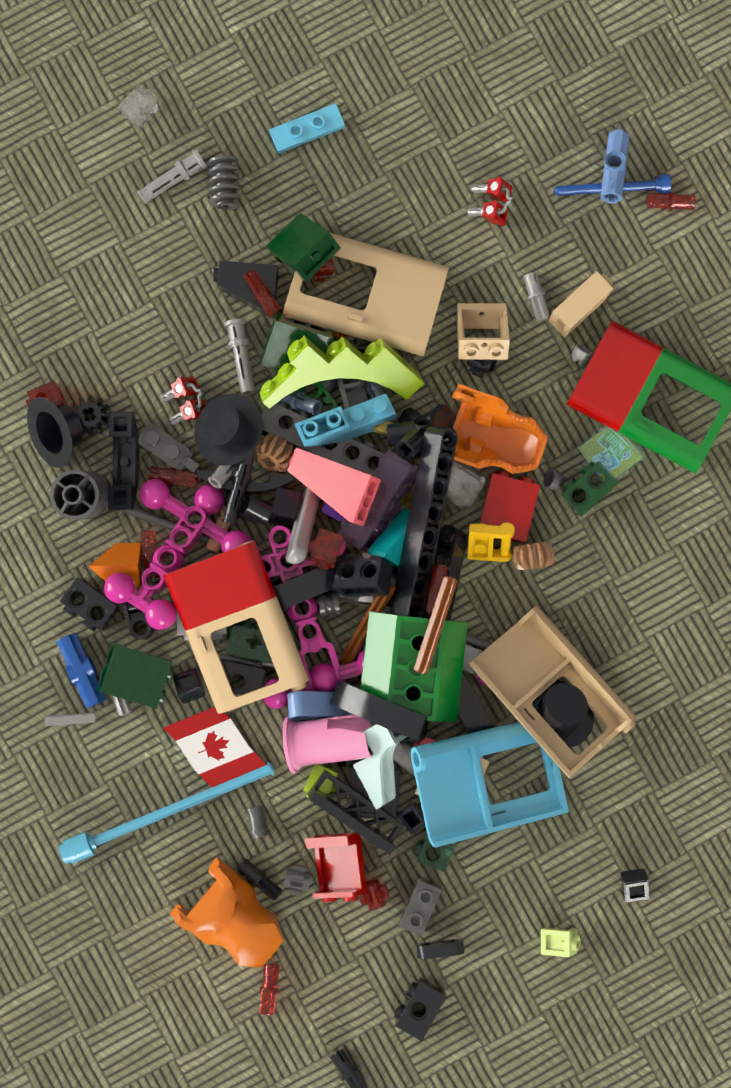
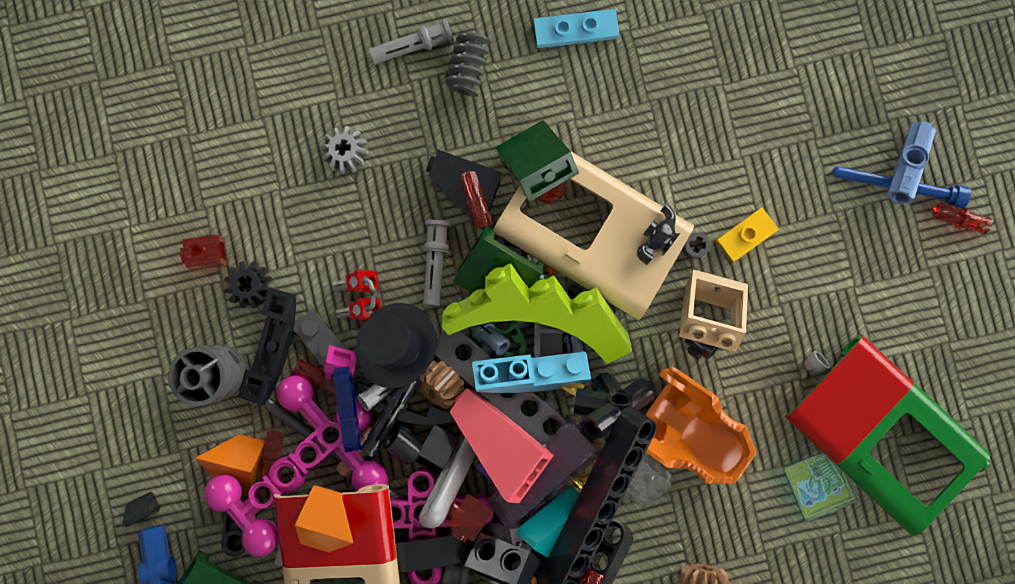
camera: 15 degrees right, 0 degrees up
black hose [27,397,83,468] -> none
black brick [60,577,120,632] -> none
piece [468,177,513,227] -> none
yellow plate [468,523,515,562] -> none
red panel [479,471,540,544] -> none
light grey axle [523,272,550,321] -> none
dark grey hinge [543,469,565,490] -> none
tan window [548,271,613,338] -> none
dark green brick [562,461,619,517] -> none
none -> black slope [122,492,160,527]
none -> orange slope [295,485,353,553]
none -> light grey gear [321,126,369,174]
none -> dark pink tile [323,345,356,383]
none -> clear blue beam [333,366,361,452]
none -> black piece [637,203,680,265]
none -> dark grey bush [683,233,710,259]
none -> yellow plate [716,207,779,263]

